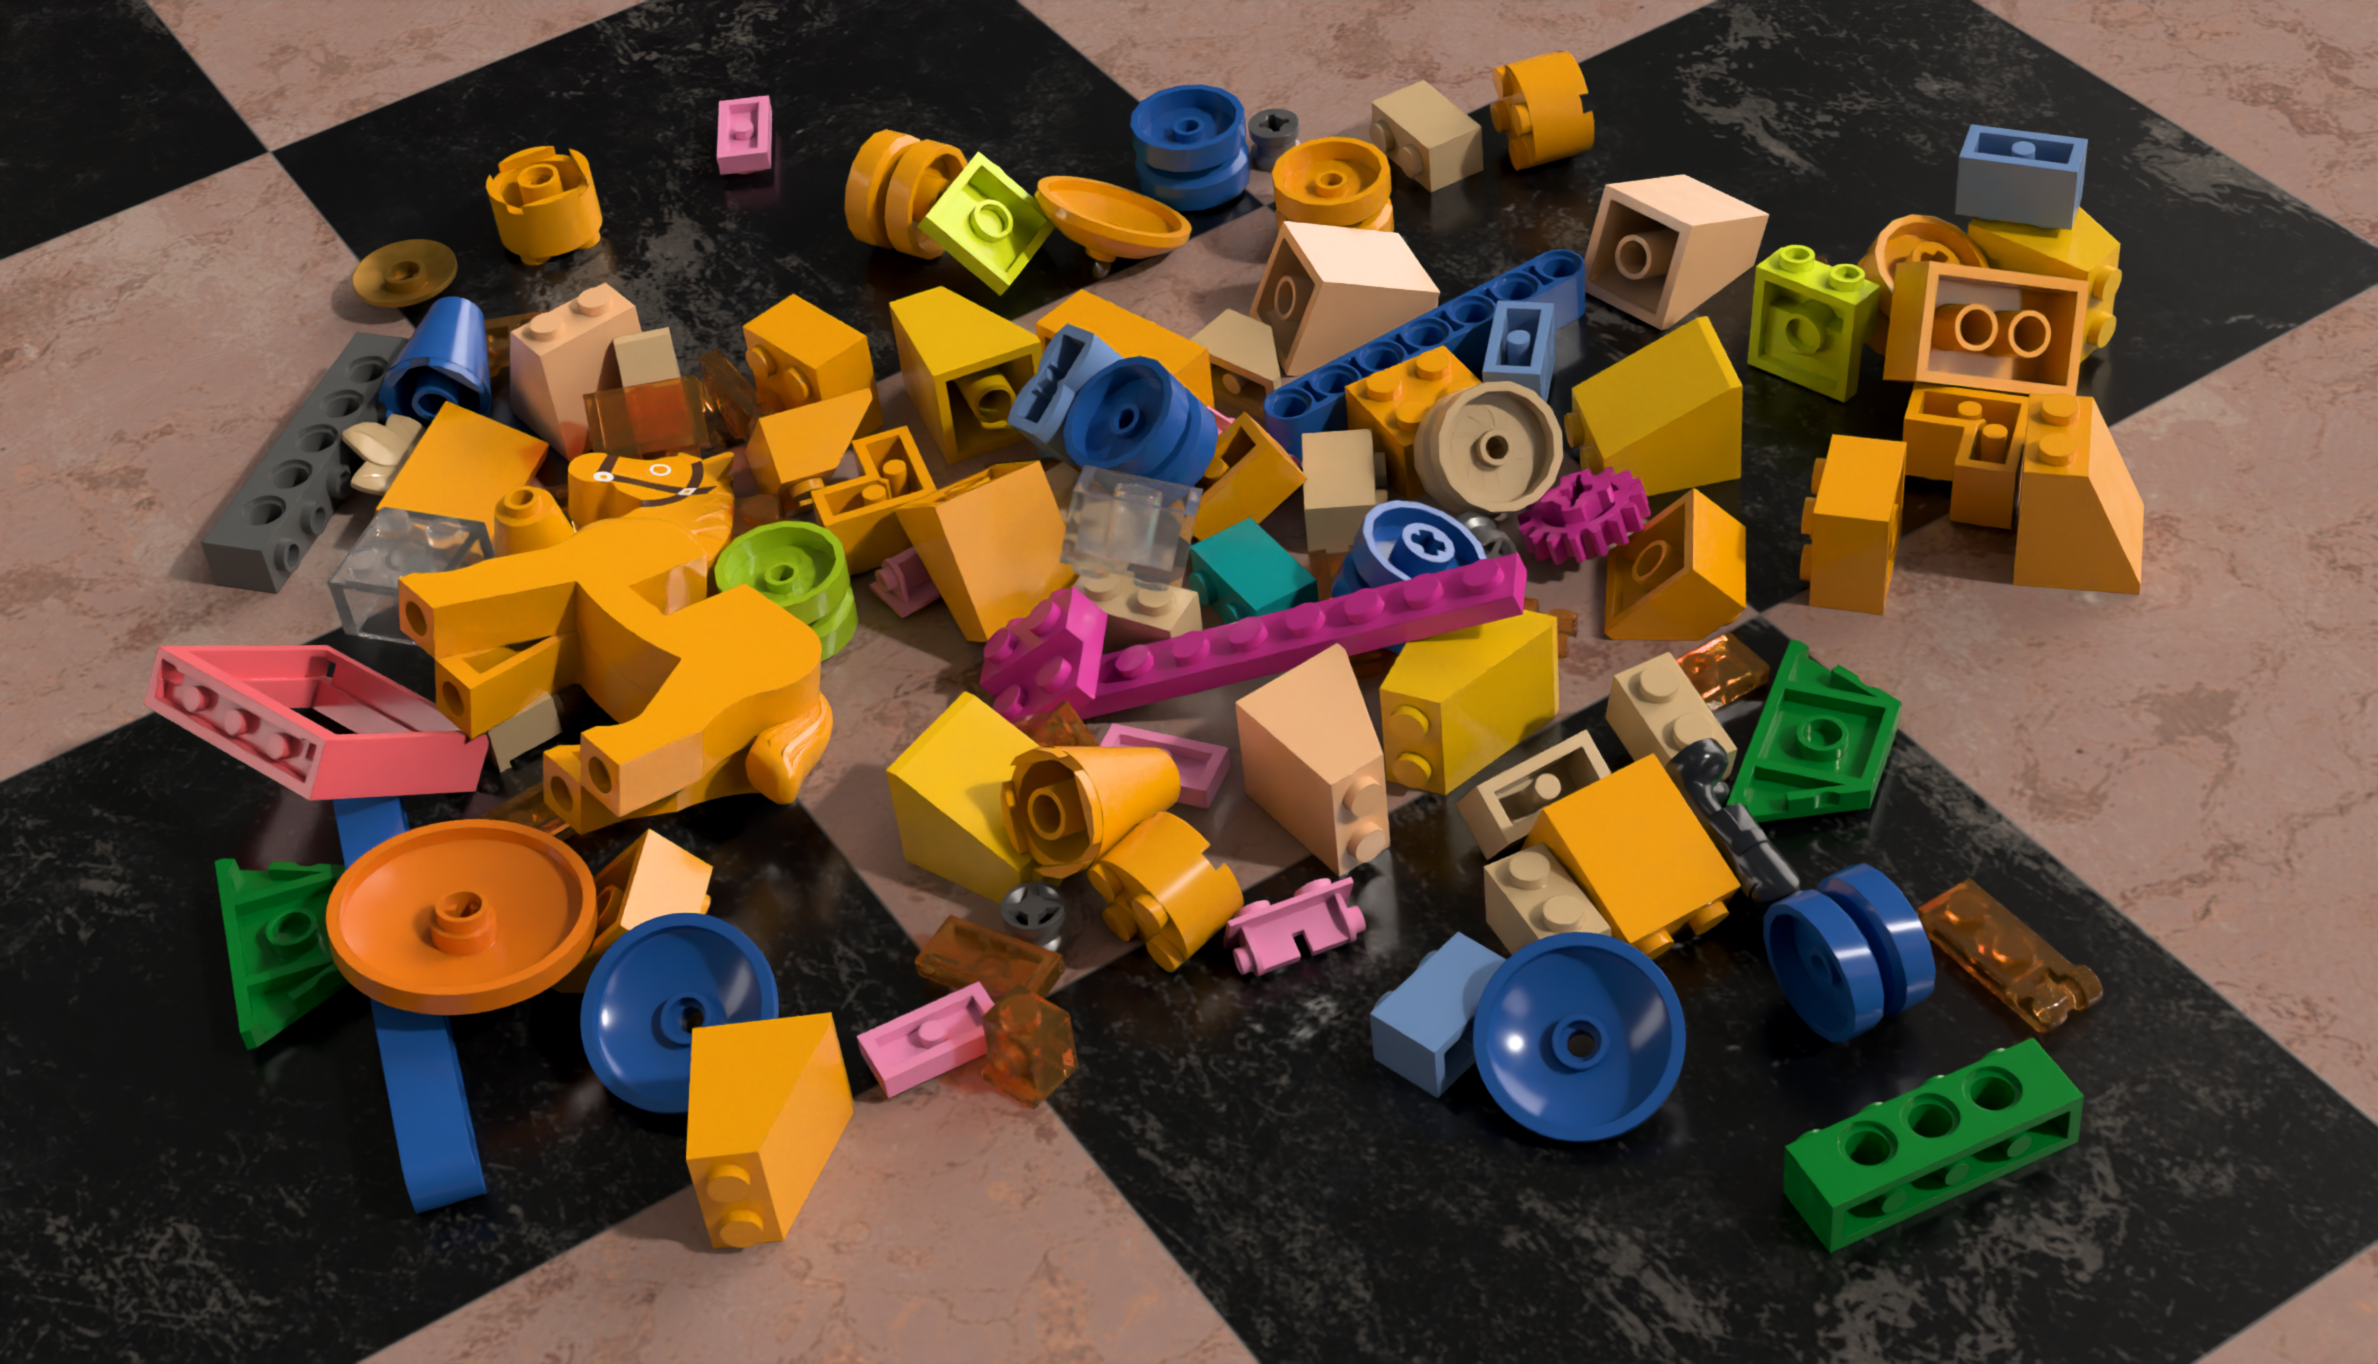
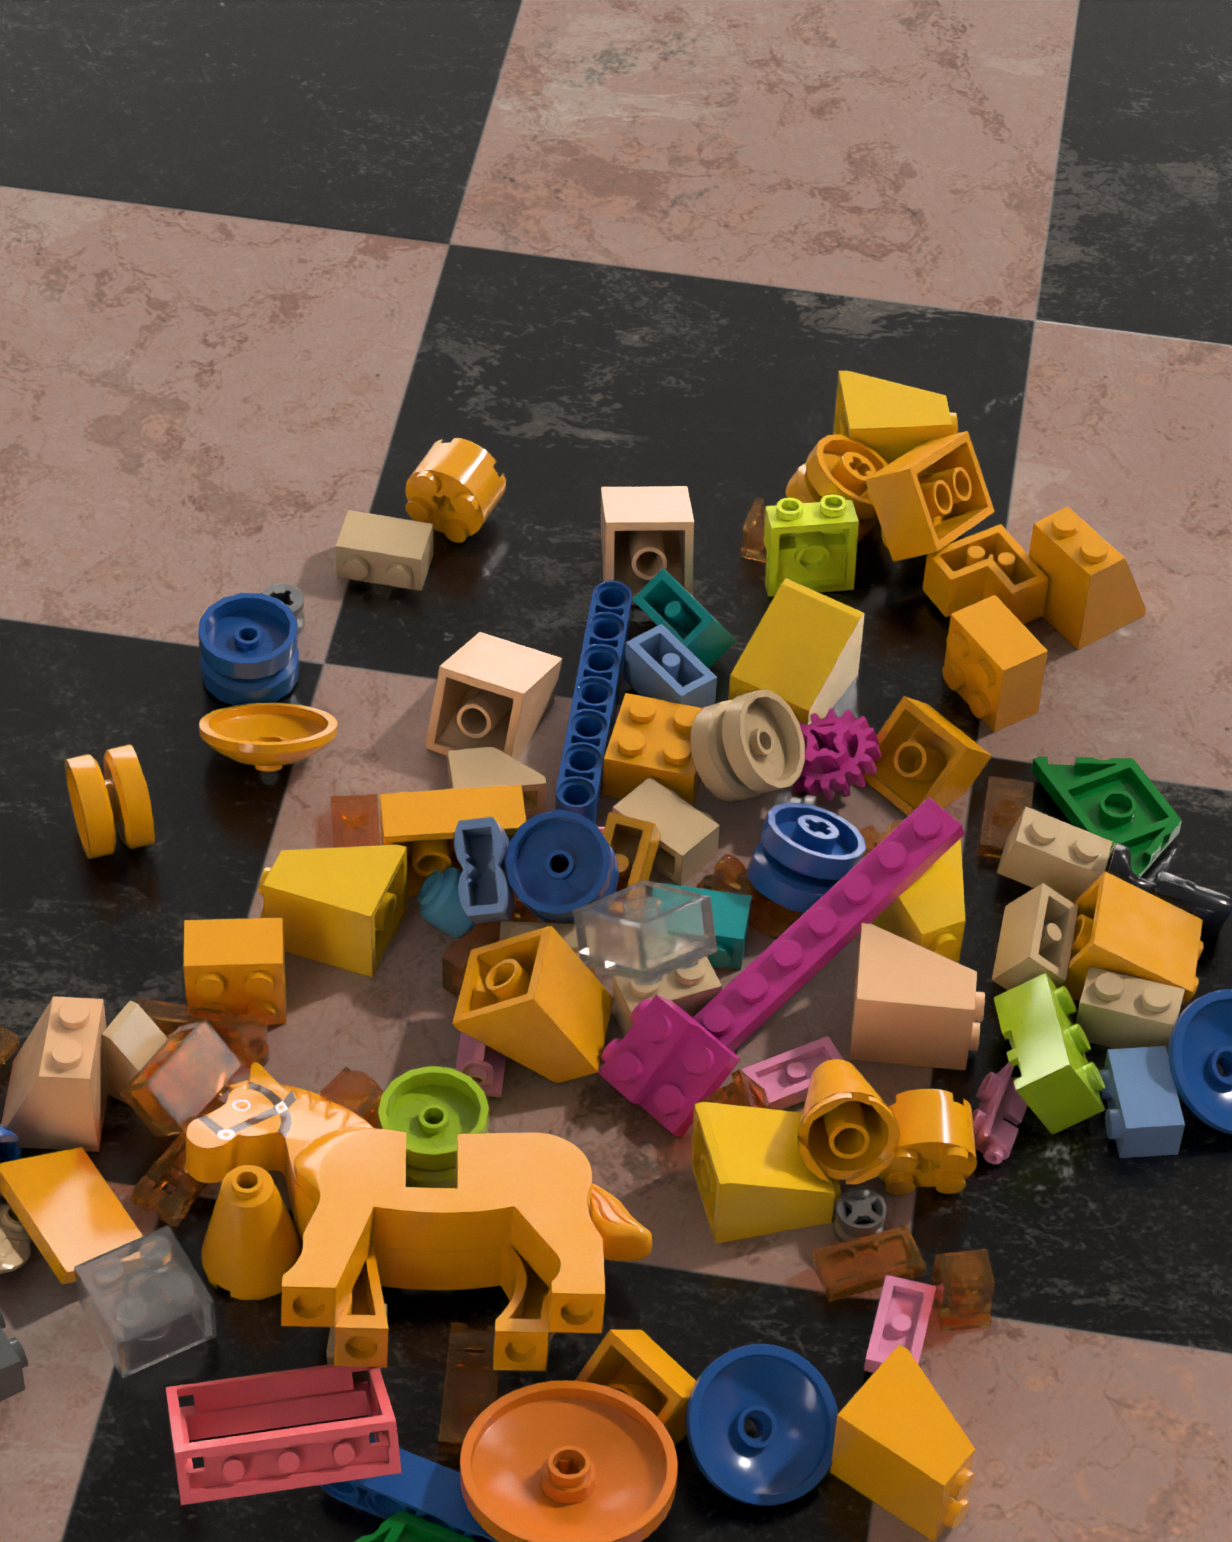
camera: 55 degrees left, 5 degrees up
light orange slope [745,388,873,517] -> none
light orange brick [810,425,937,576] -> none
neon yellow plate [917,151,1056,296] -> none
light orange wheel [1271,136,1394,236] -> none
medium blue brick [1955,124,2088,230] -> none
none -> teal brick [632,568,737,669]
none -> lime wedge [994,973,1105,1135]

